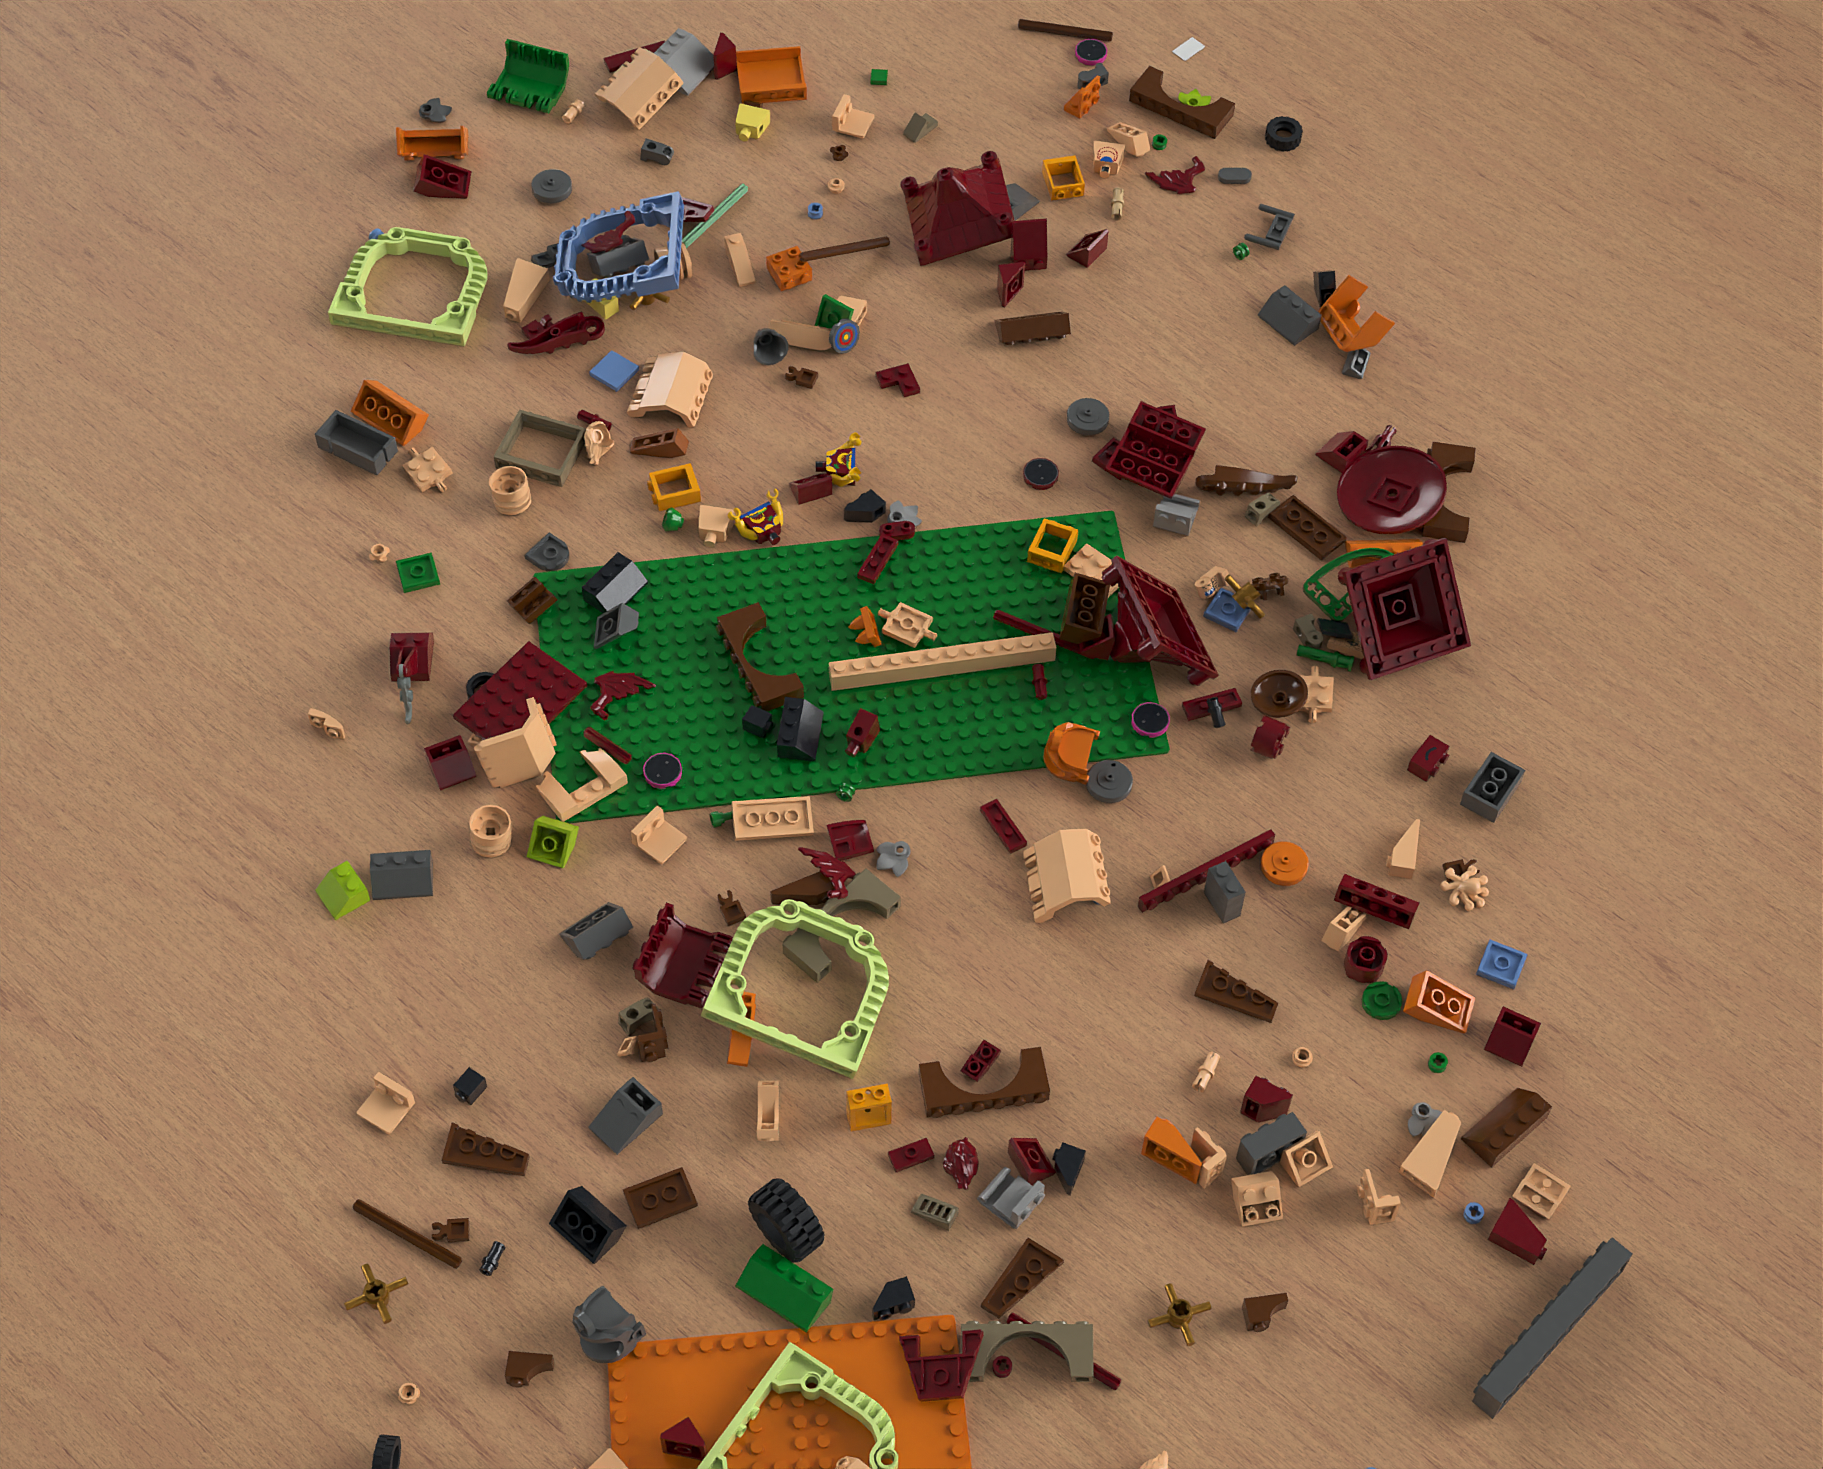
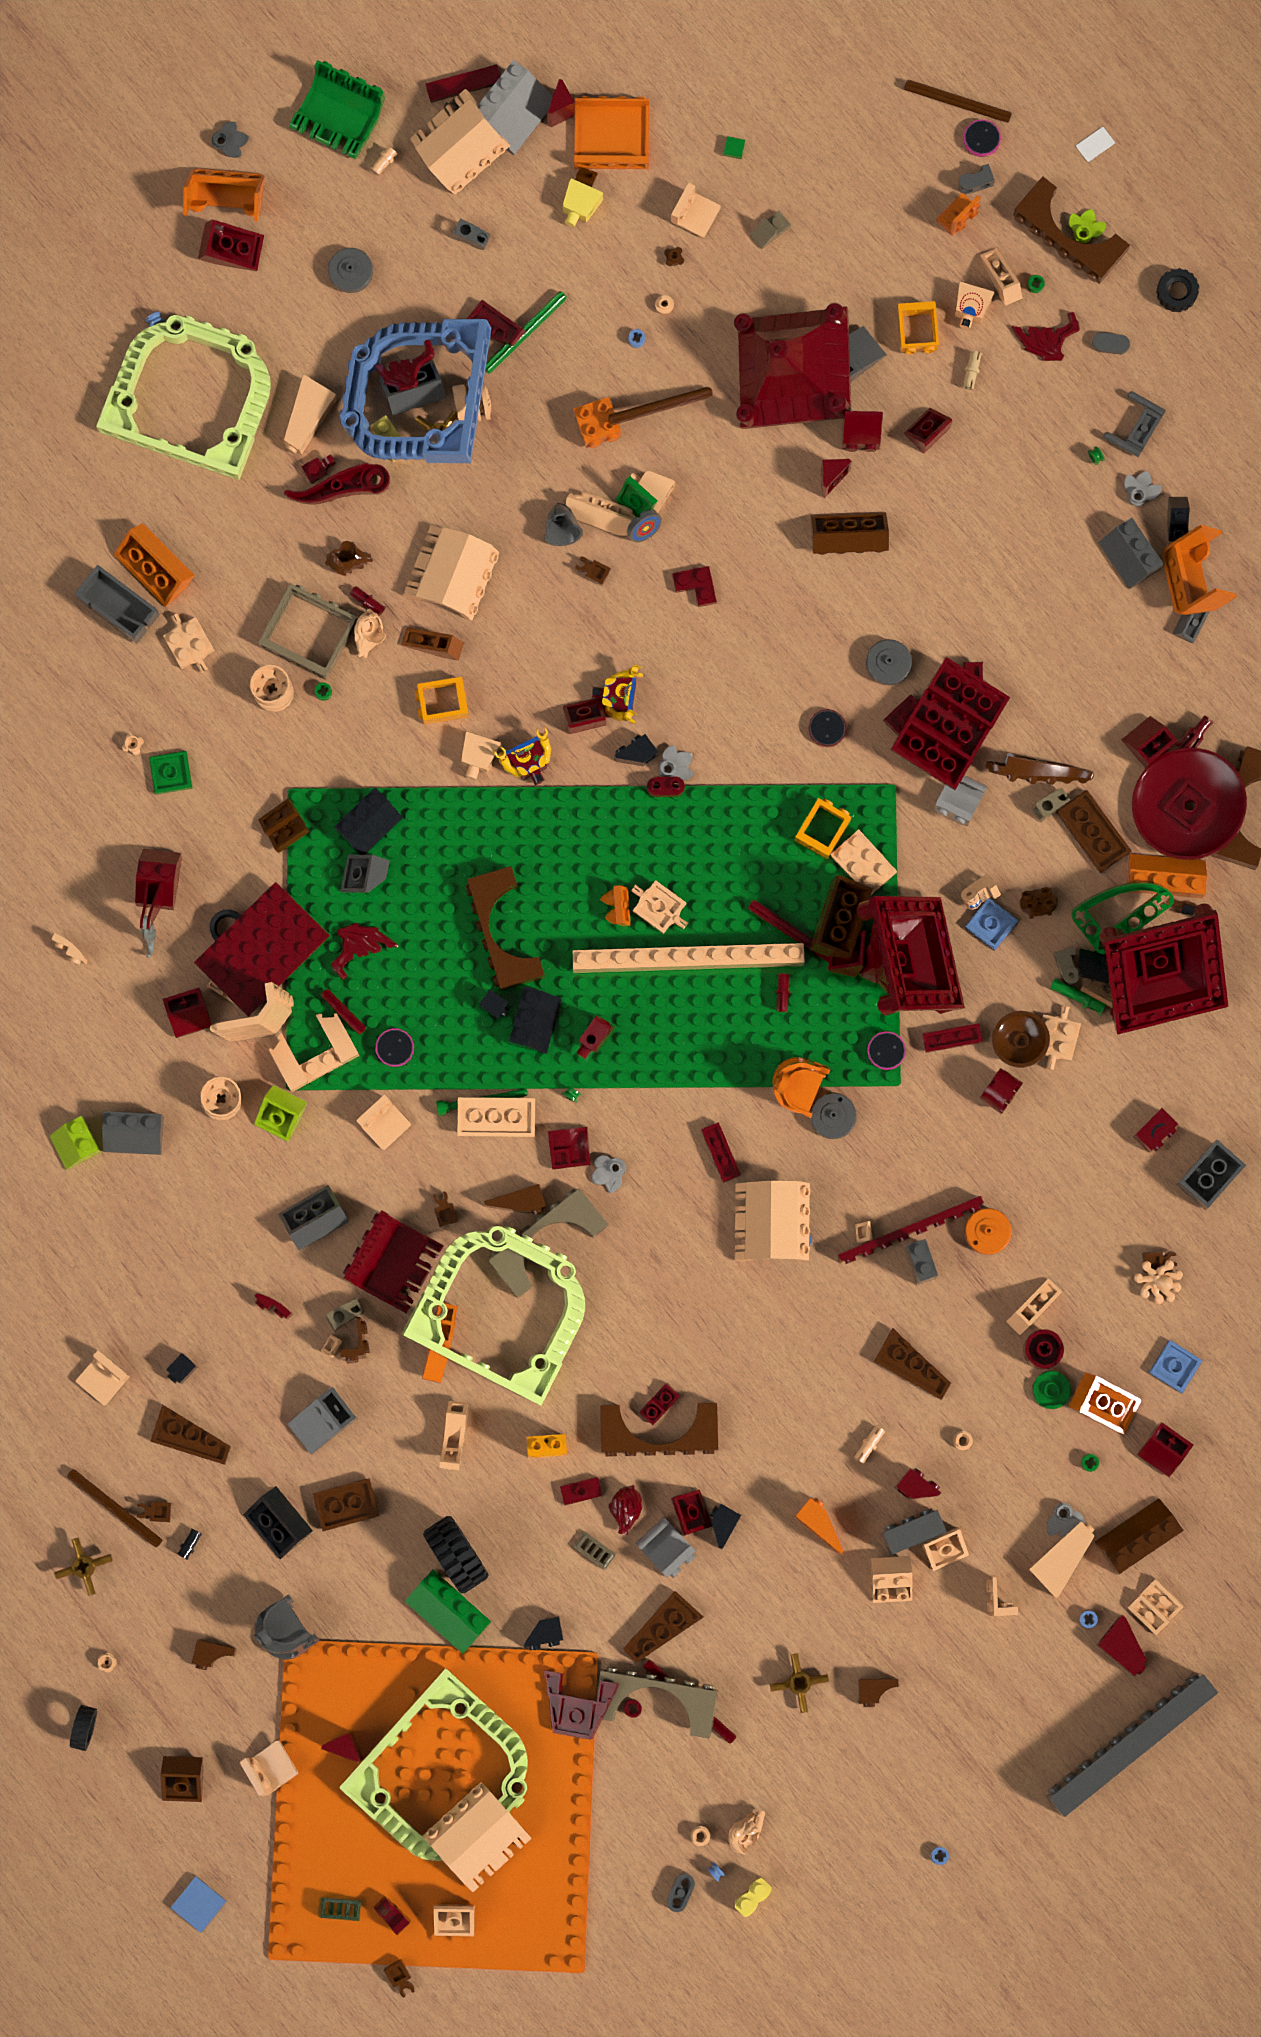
camera: 10 degrees right, 25 degrees up
dark grey tile [525,532,570,571] -> none
dark grey slope [531,243,559,268] -> none
medium blue tile [589,350,639,392] -> none
green cone [662,507,684,532] -> none
light nougat slope [724,233,756,287] -> none
dark red animal [798,847,856,900] -> none
dark red plate [857,534,898,584] -> none
light nougat bracket [1191,1127,1227,1189] -> none
black pin [1206,697,1226,728] -> none
pearl gold bar [1224,574,1265,619] -> none
dark red brick [1334,874,1420,930] -> none
light nougat slope [1386,819,1420,879] -> none
none -> dark red slope [254,1293,293,1320]
none -> green bush [315,682,332,701]
none -> reddish brown hair [325,541,373,576]
none -> light grey plate [1124,471,1162,506]

